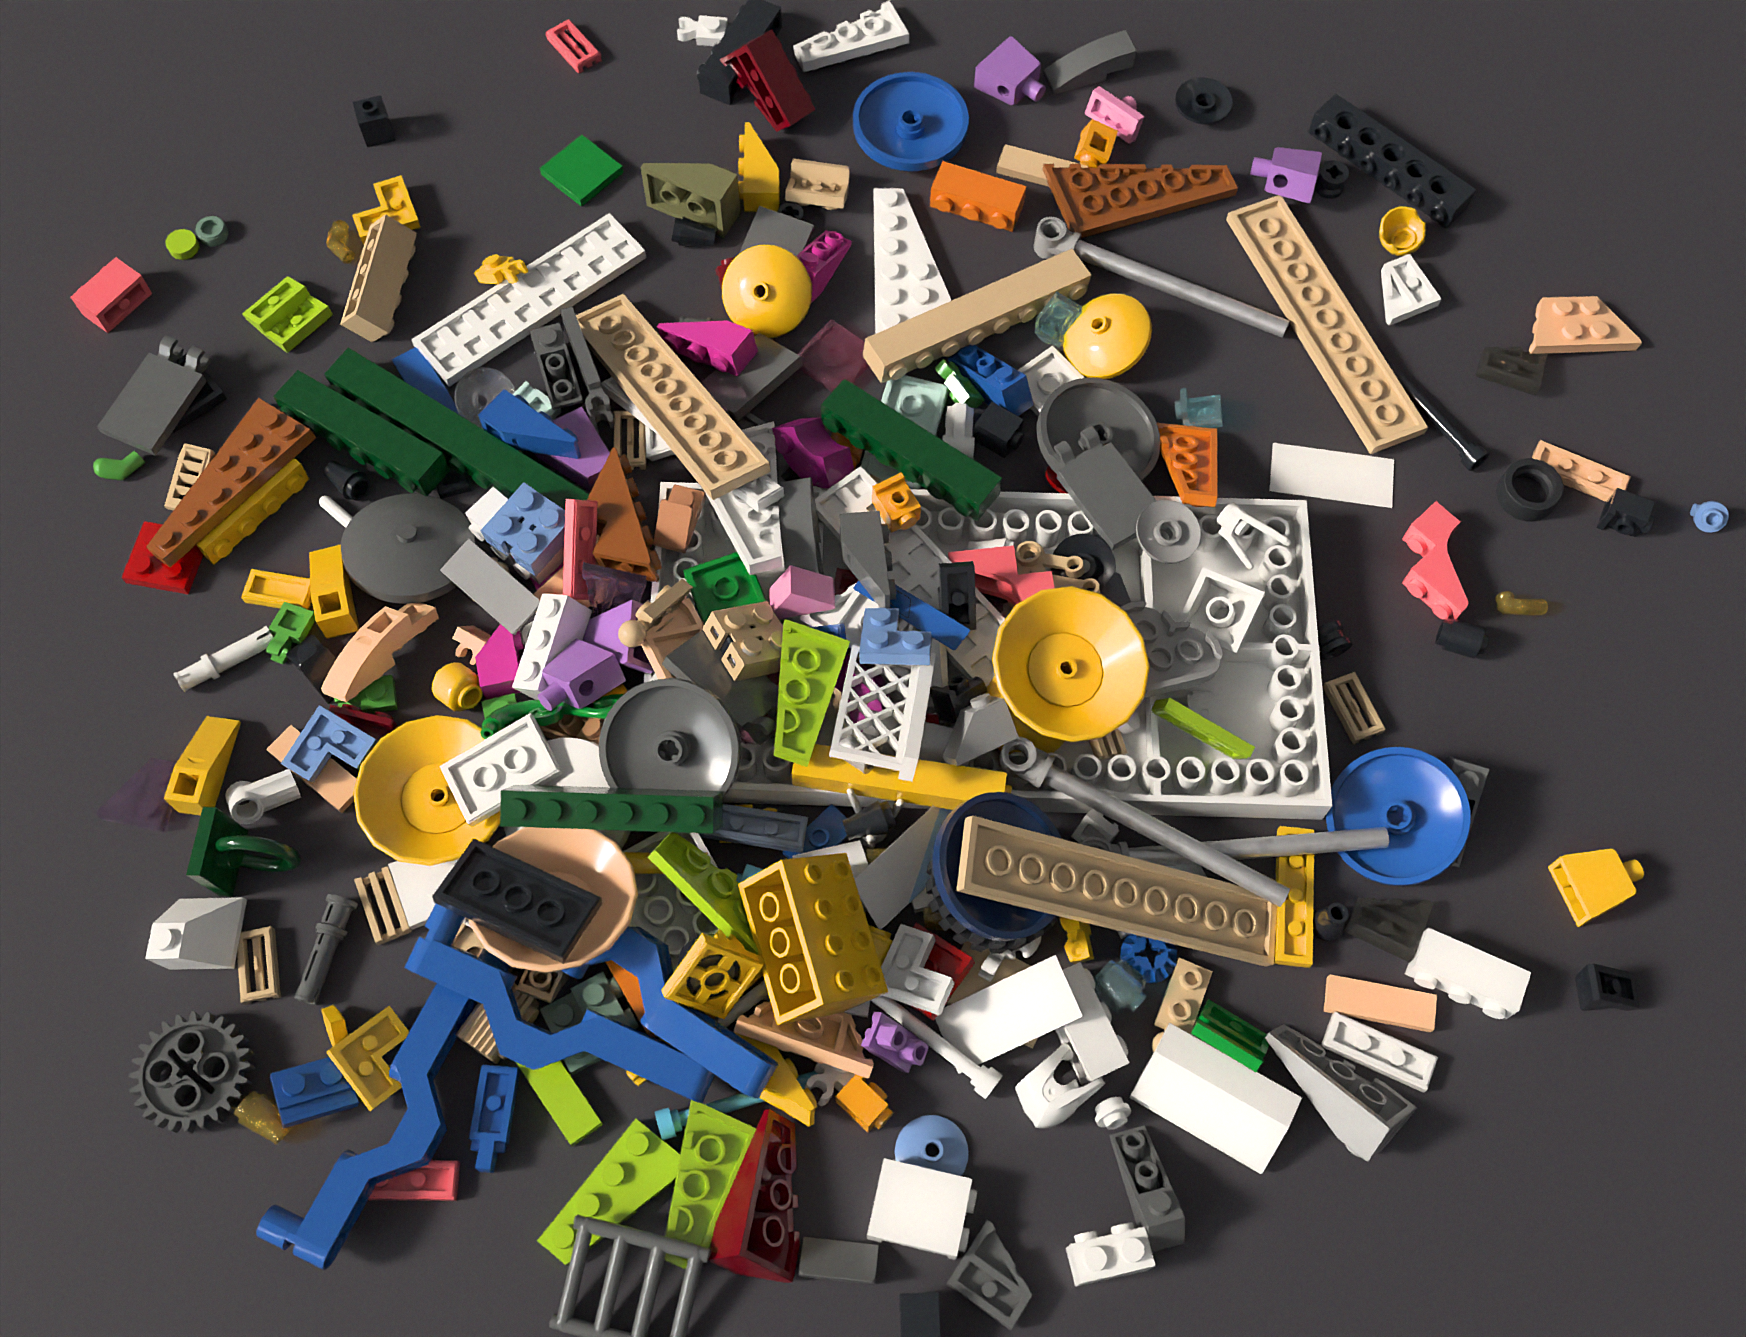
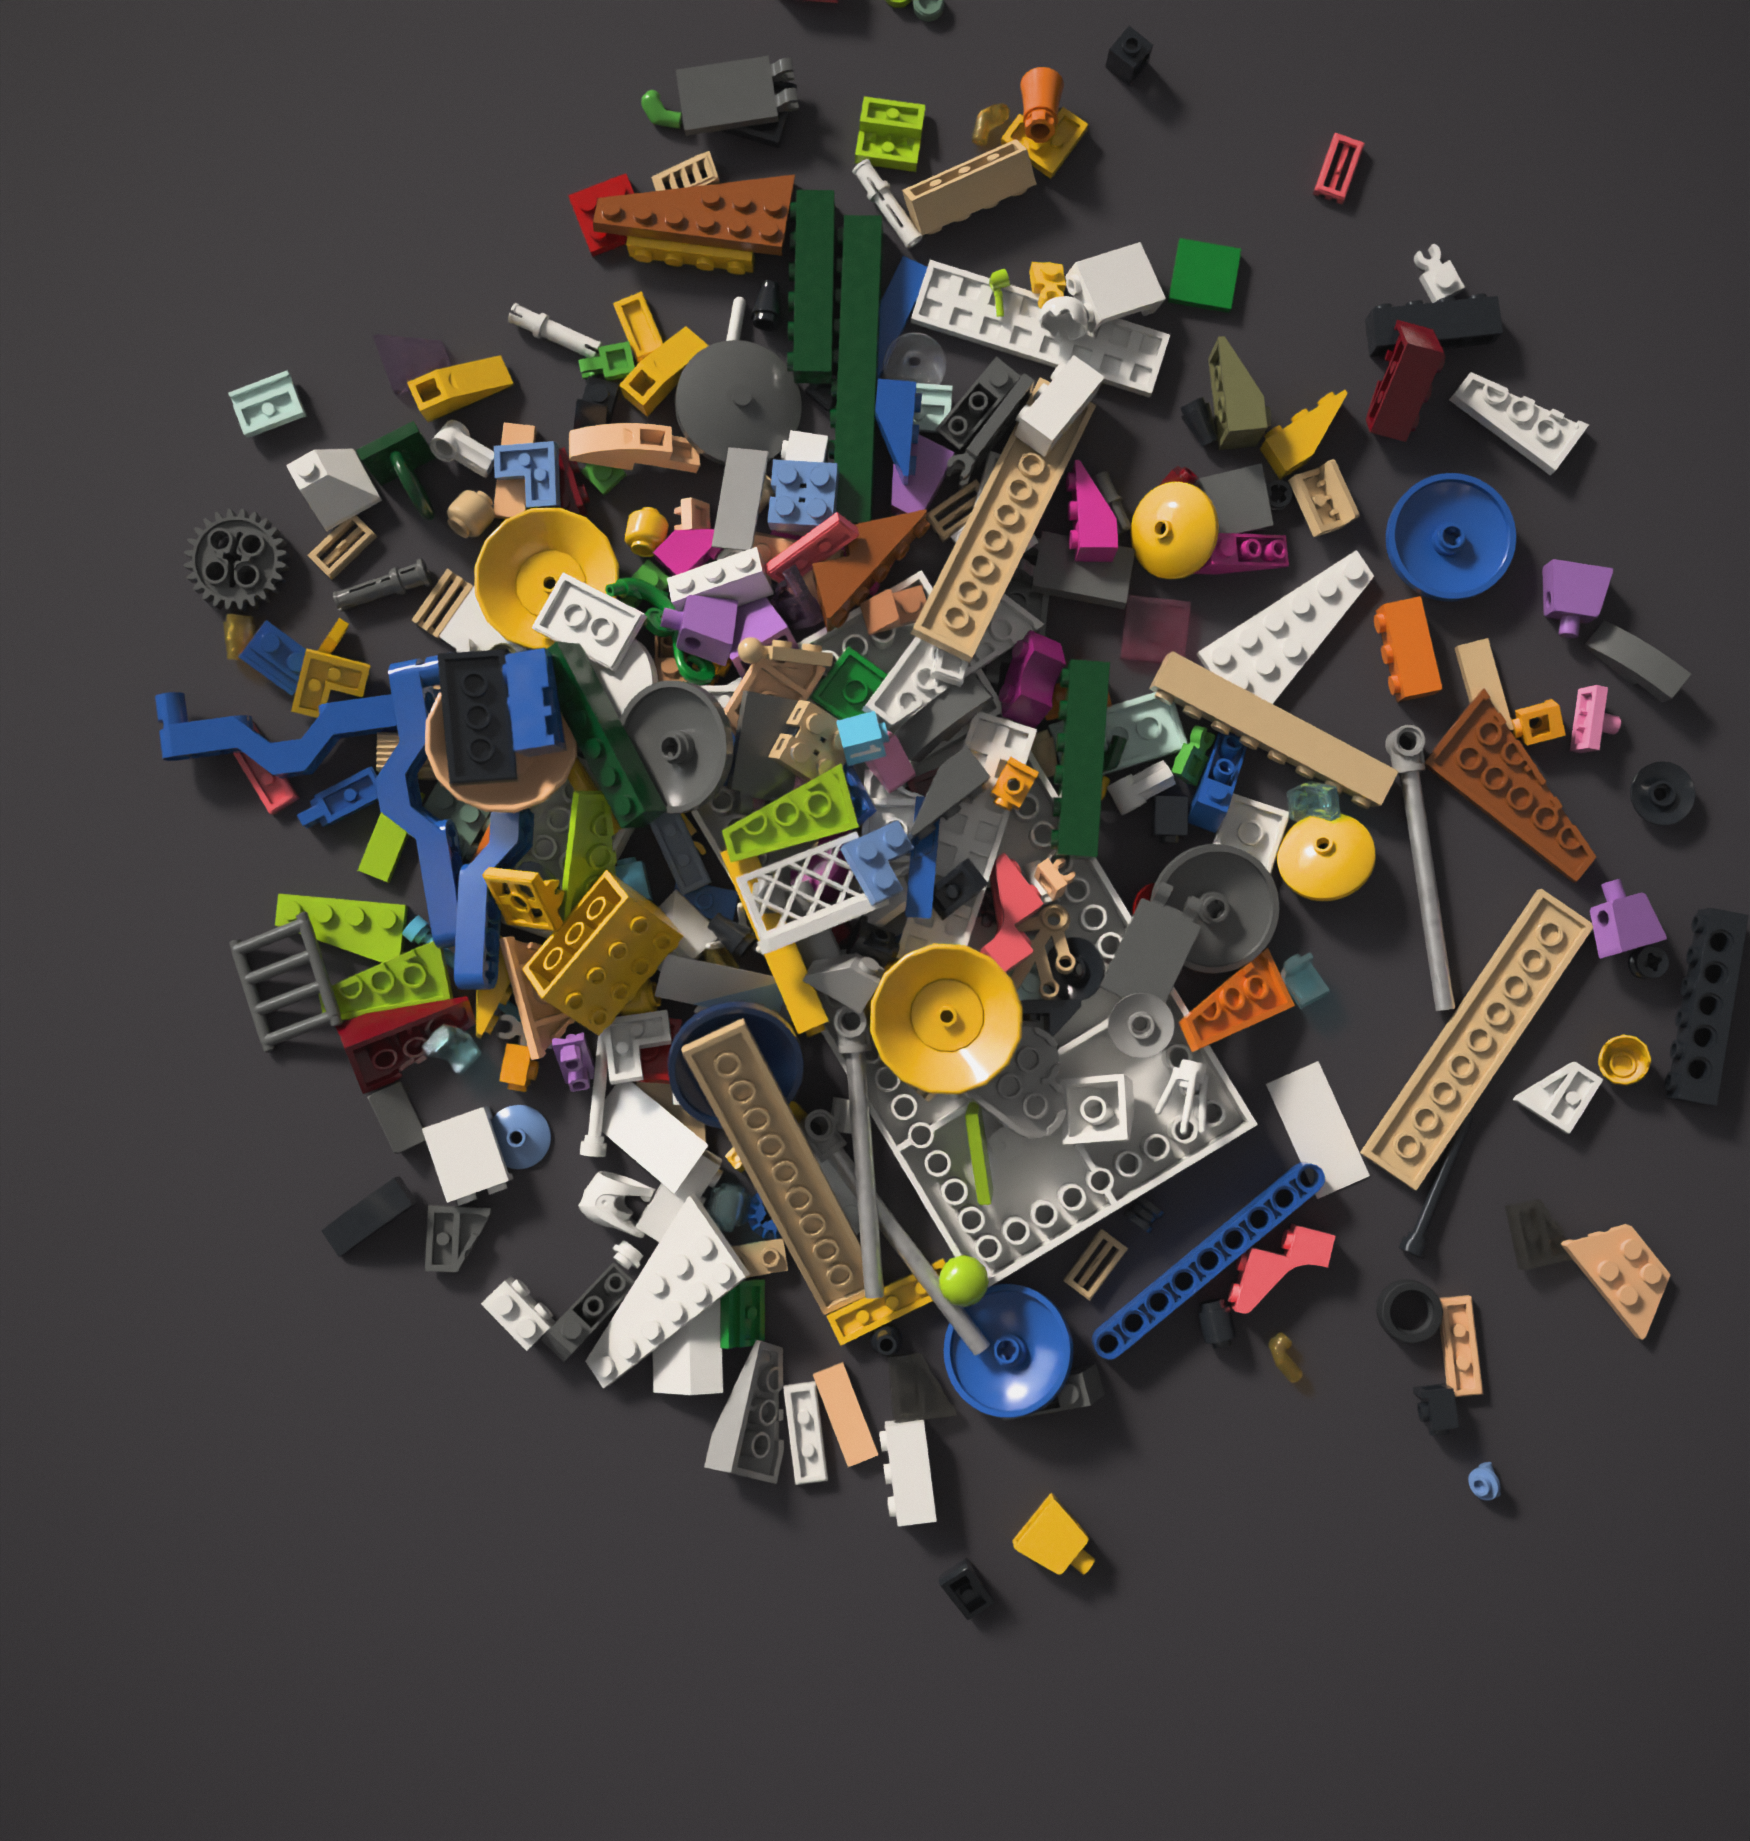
camera: 60 degrees right, 20 degrees up
none -> light aqua plate [228,370,306,438]
none -> clear light blue bracket [422,1024,481,1074]
none -> tan head [447,490,495,538]
none -> blue wedge [502,648,567,757]
none -> white wing [586,1194,750,1388]
none -> medium azure brick [836,711,890,766]
none -> white pin [853,159,923,249]
none -> lime hair [939,1255,989,1308]
none -> lime hand [989,269,1010,317]
none -> white brick [1014,355,1105,457]
none -> orange plant [1020,67,1064,143]
none -> light nougat tile [1034,858,1076,902]
none -> white hair [1038,296,1088,341]
none -> white panel [1065,242,1166,333]
none -> blue beam [1092,1162,1325,1359]

